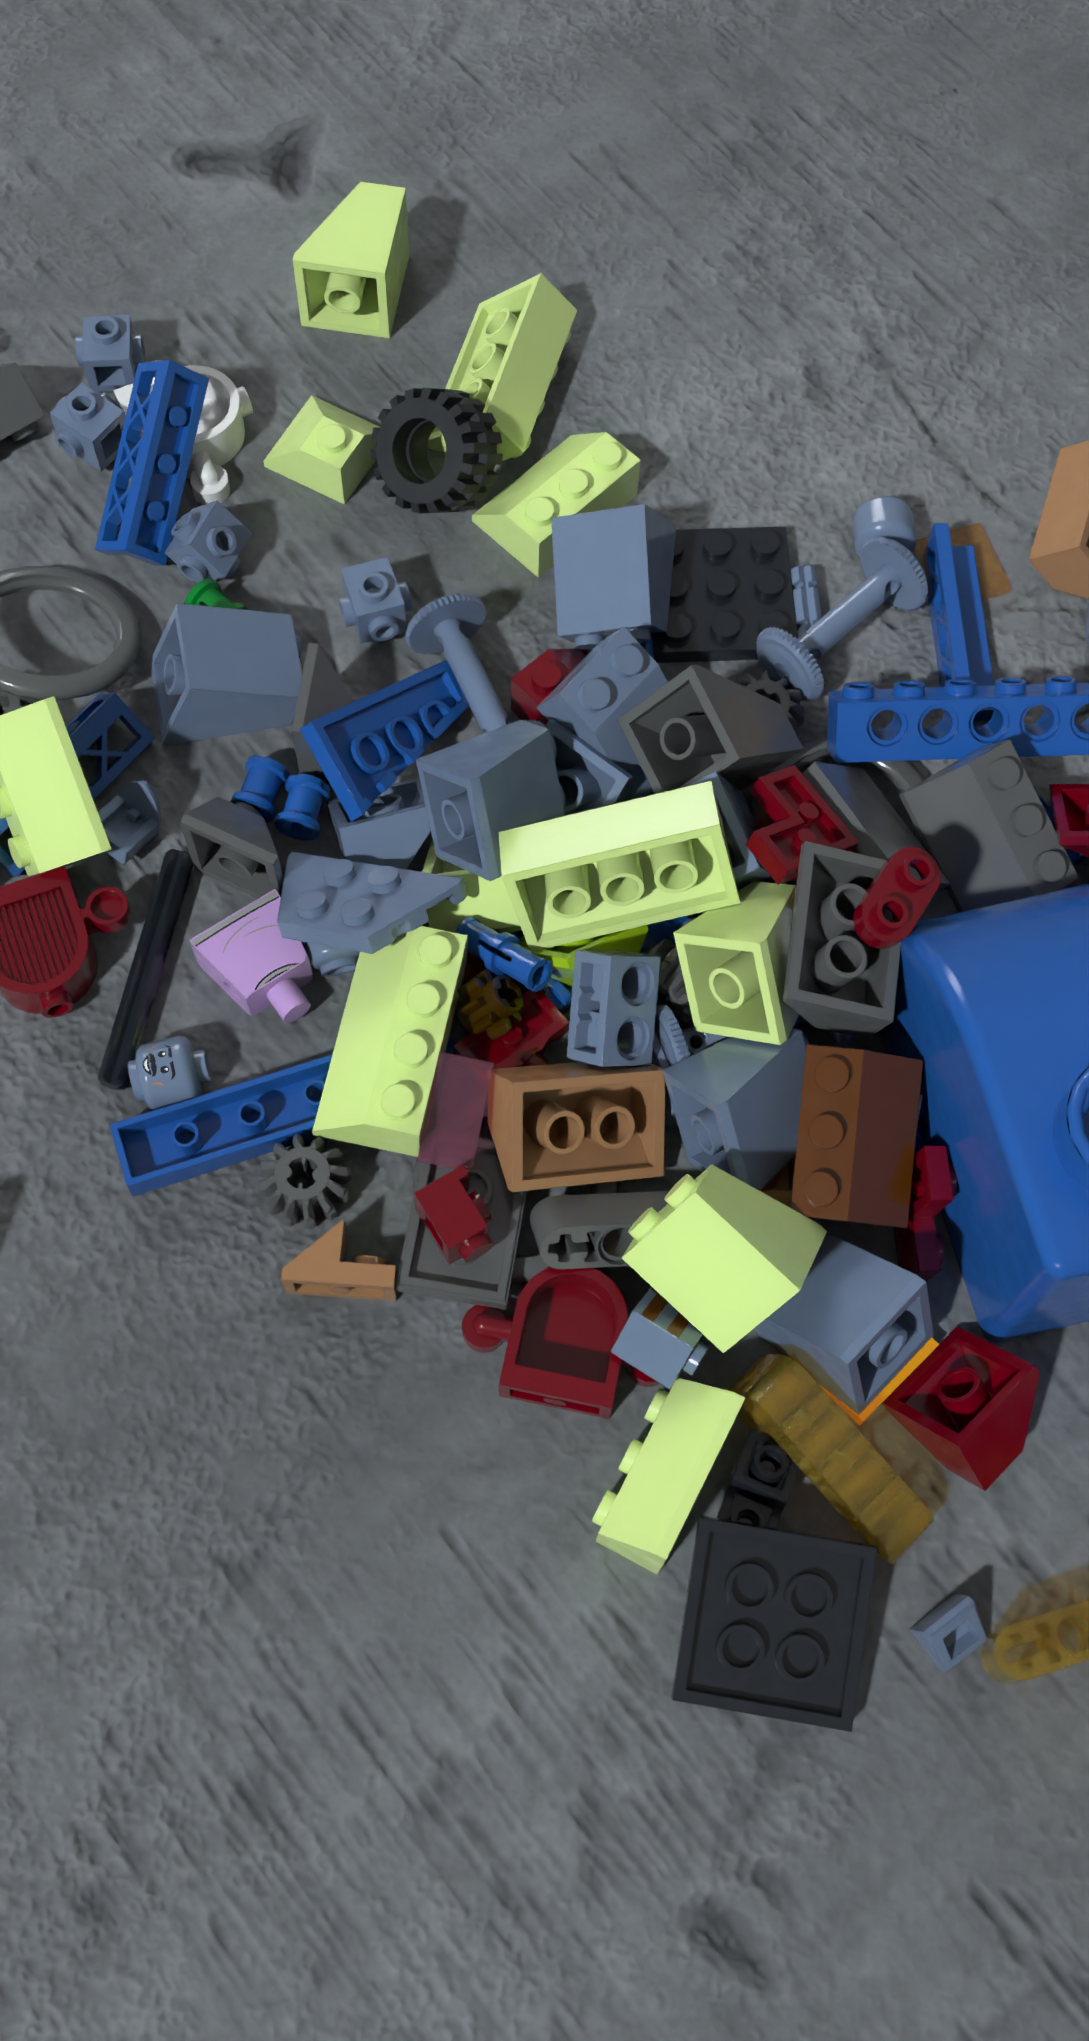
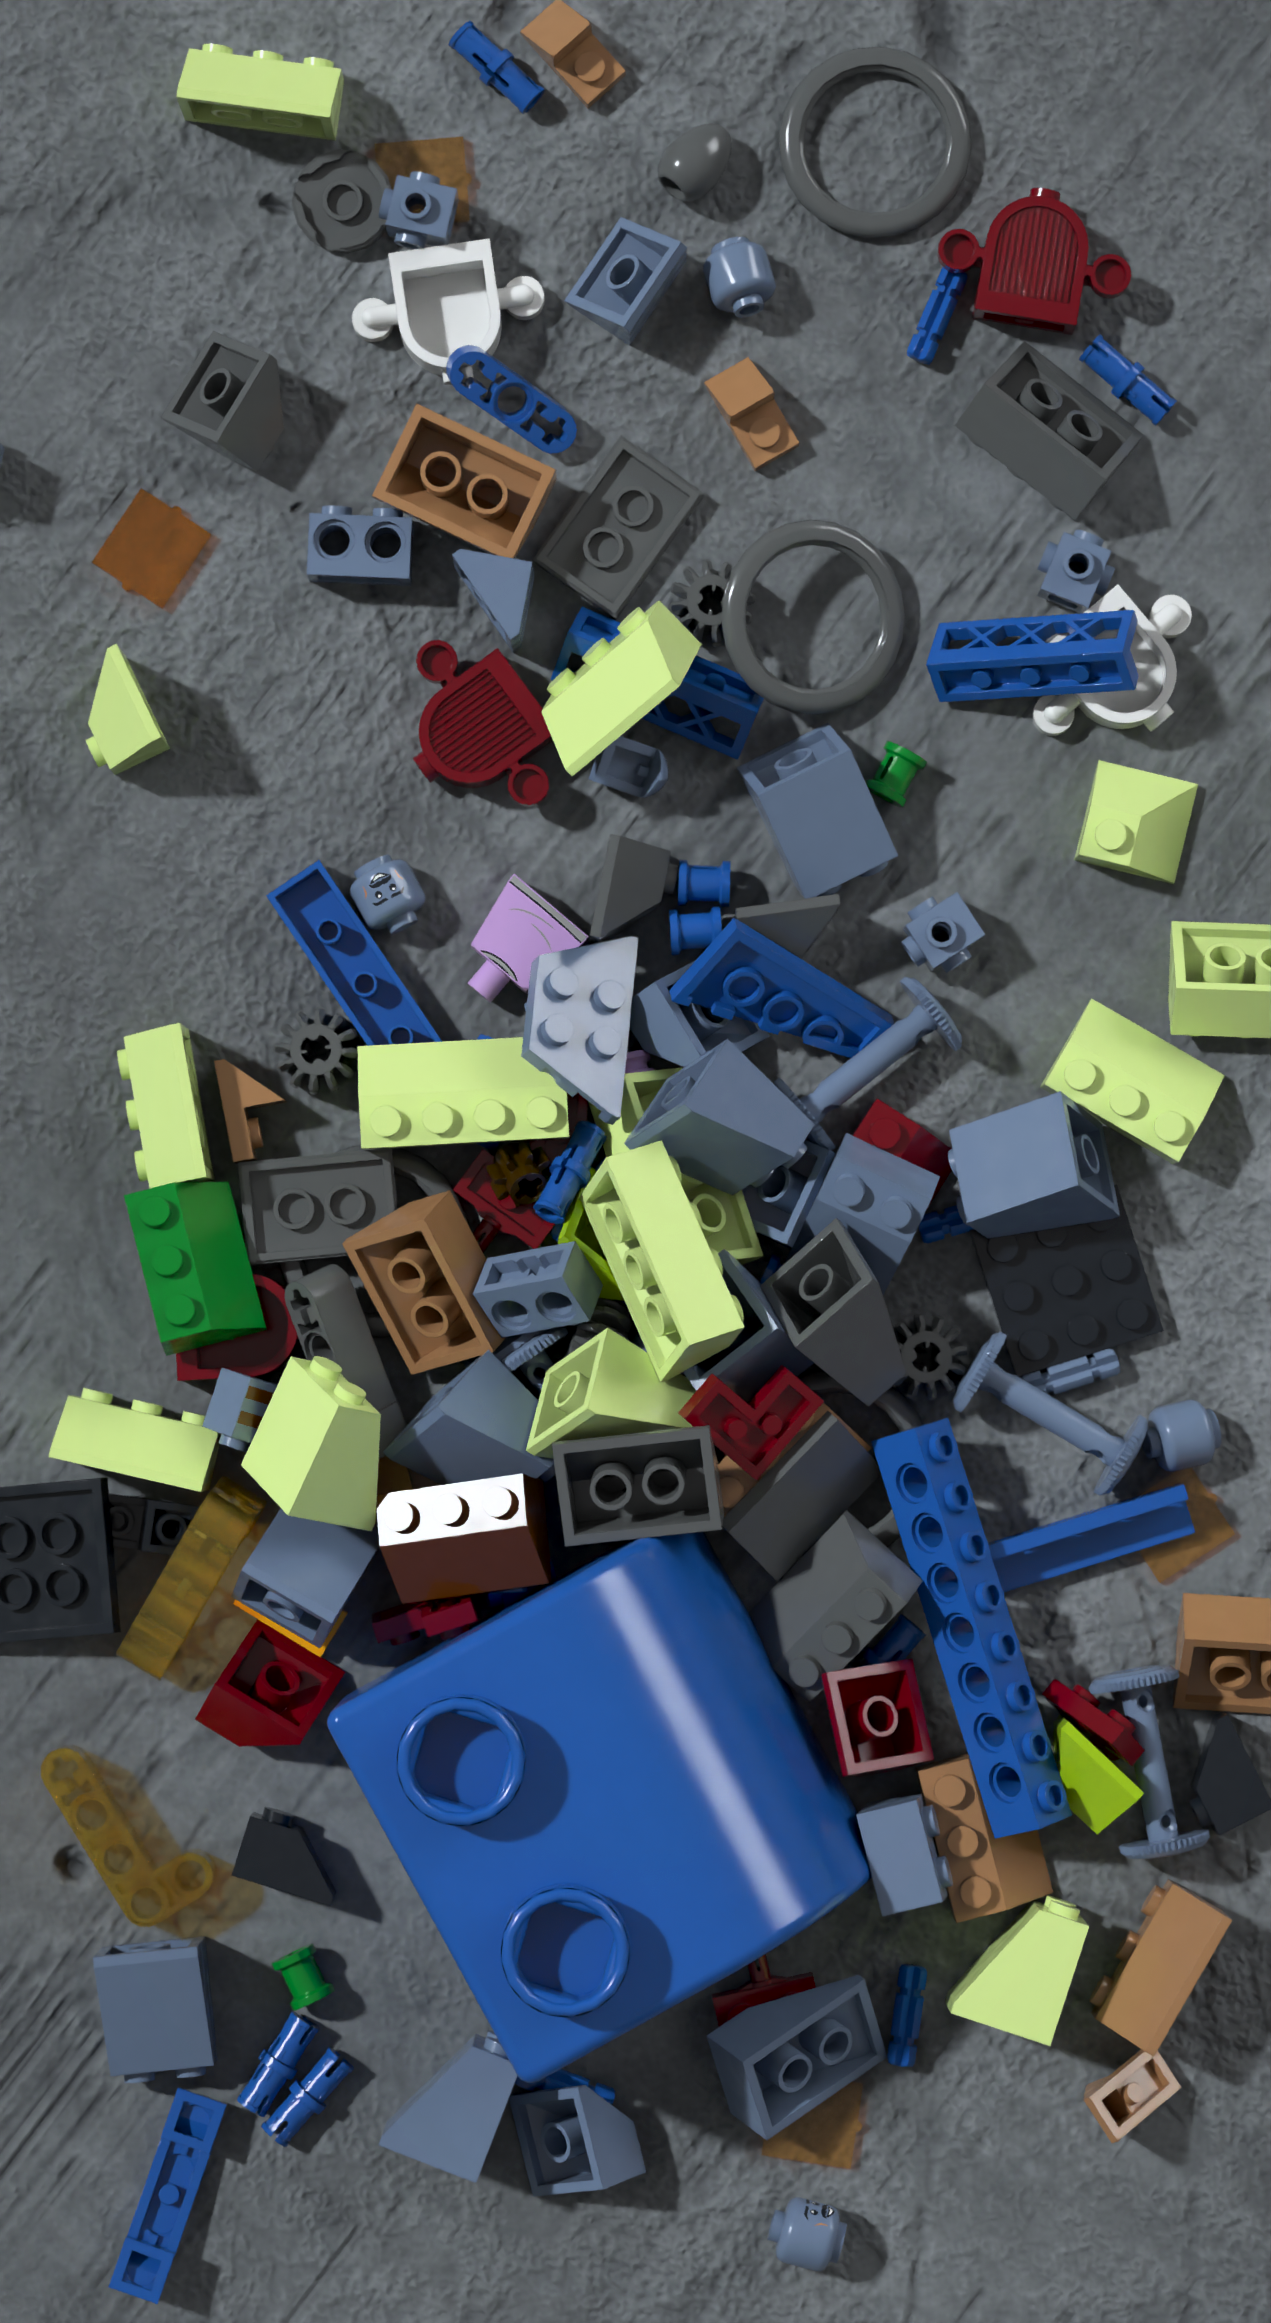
camera: 80 degrees right, 20 degrees up
sand blue brick [75,315,145,392] -> none
black axle [98,849,193,1090] -> none
sand blue brick [164,500,252,583] -> none
black tyre [370,387,503,514] -> none
dark red brick [414,1165,494,1265] -> none
clear pink tile [417,1051,494,1172] -> none
dark red plate [853,847,941,949] -> none
sand blue slope [909,1594,989,1673] -> none
none -> yellowish green slope [117,1023,215,1189]
none -> green slope [124,1182,267,1356]

